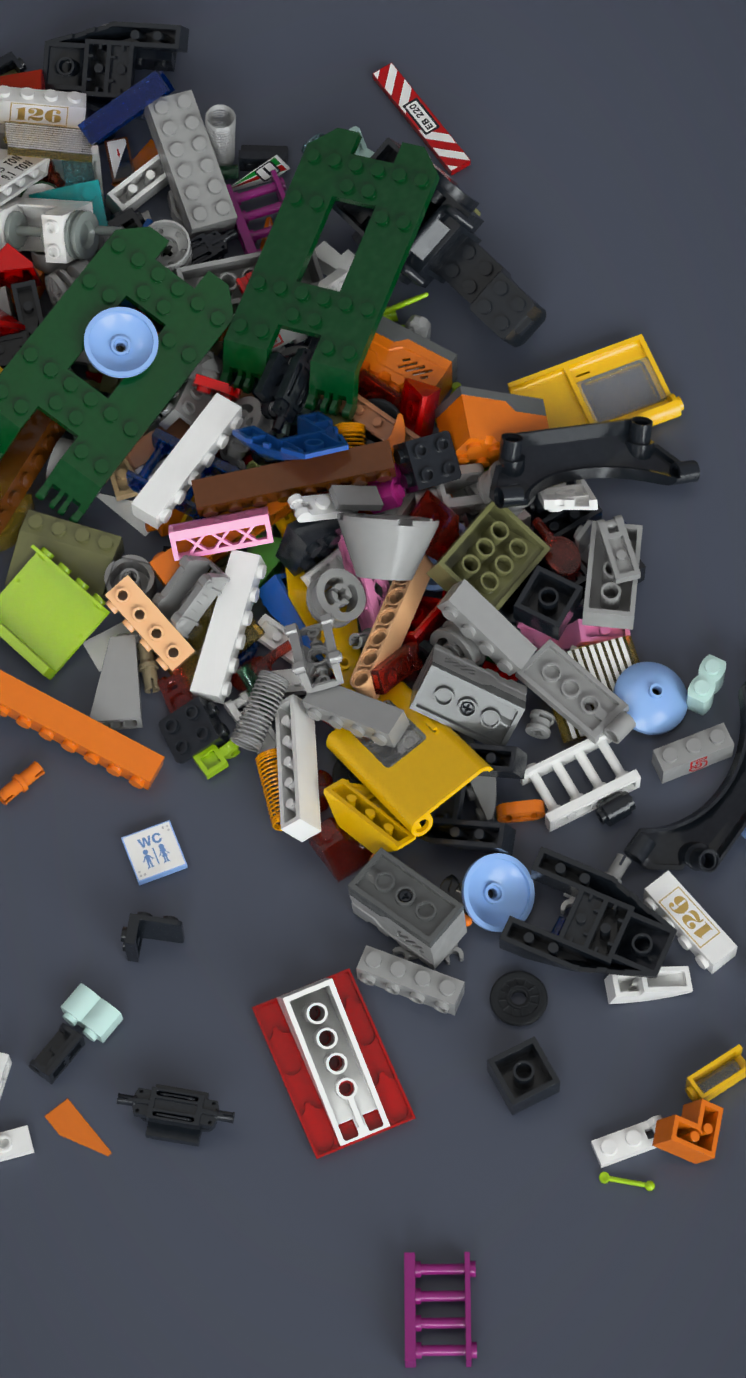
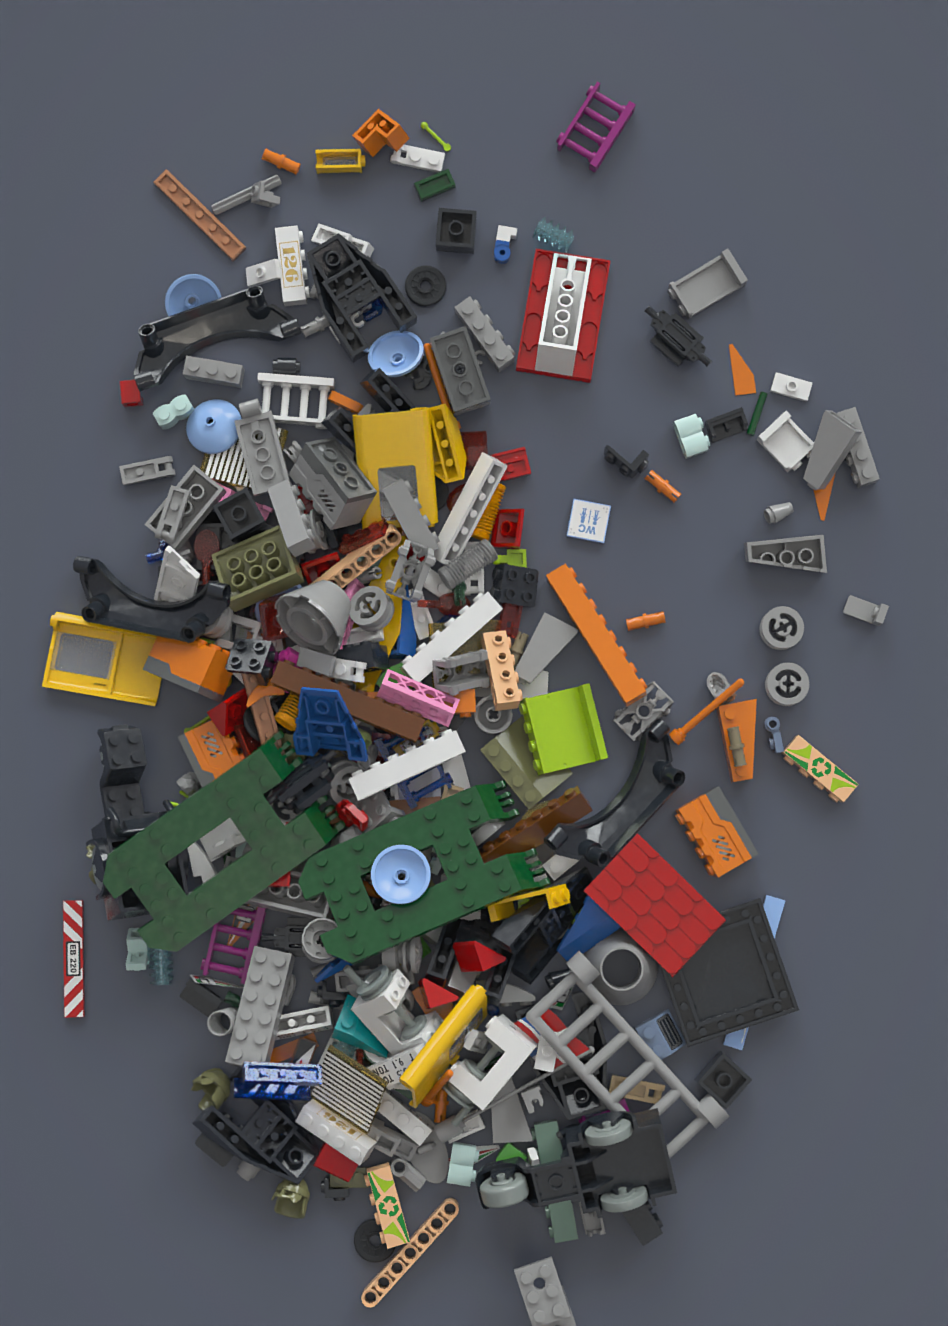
camera: 145 degrees left, 20 degrees up
none -> light grey plate [119,456,176,486]
none -> olive helmet [191,1068,231,1111]
none -> white plate [246,259,281,287]
none -> olive helmet [271,1179,310,1219]
none -> dark green tile [414,169,456,202]
none -> red plate [490,447,531,482]
none -> red slope [491,509,525,549]
none -> leg [494,225,517,264]
none -> clear light blue piece [533,216,575,253]
none -> orange pin [645,470,682,503]
none -> light grey panel [668,248,748,319]
none -> dark green piece [747,392,768,436]

